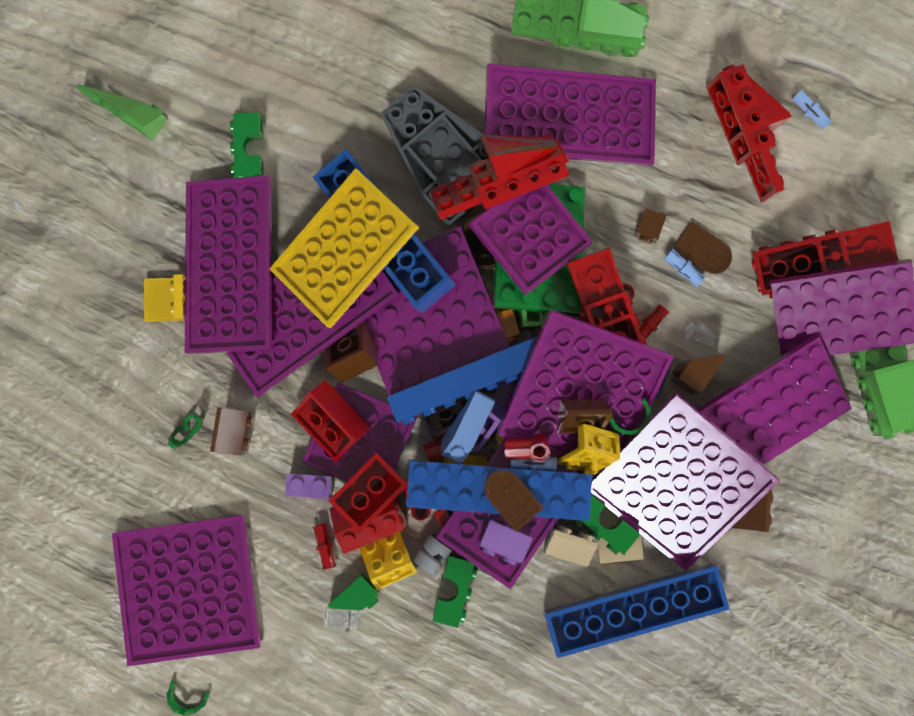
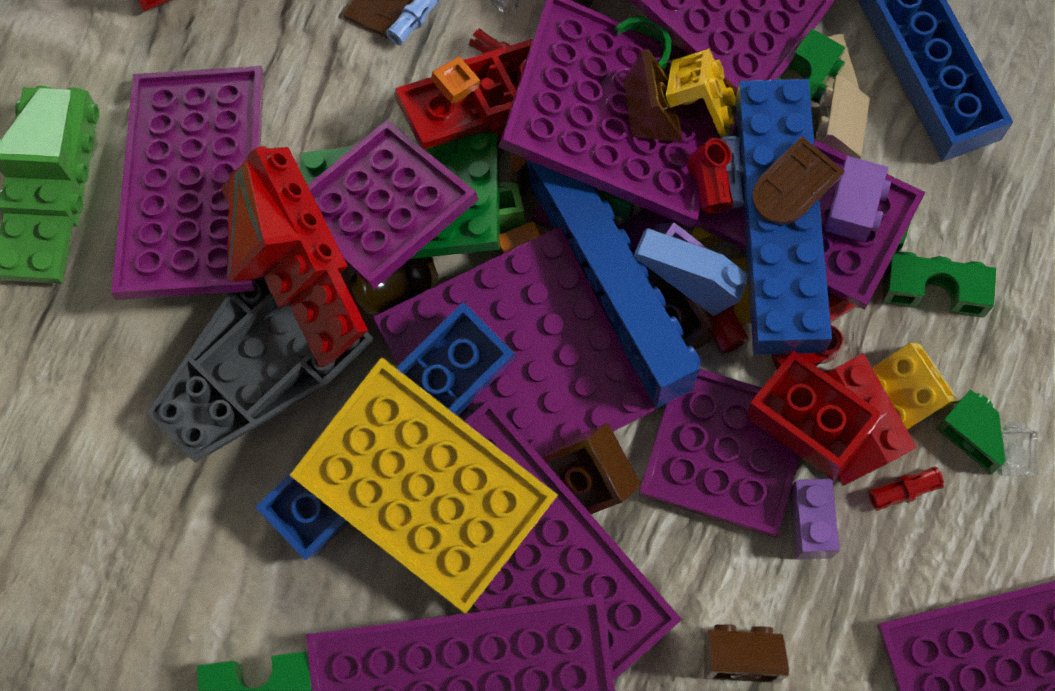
camera: 90 degrees left, 15 degrees down
red slope [291,380,371,462] -> none
light grey wheel [412,534,453,576] -> none
reddish brown brick [634,208,667,244] -> none
none -> orange tile [431,56,480,104]

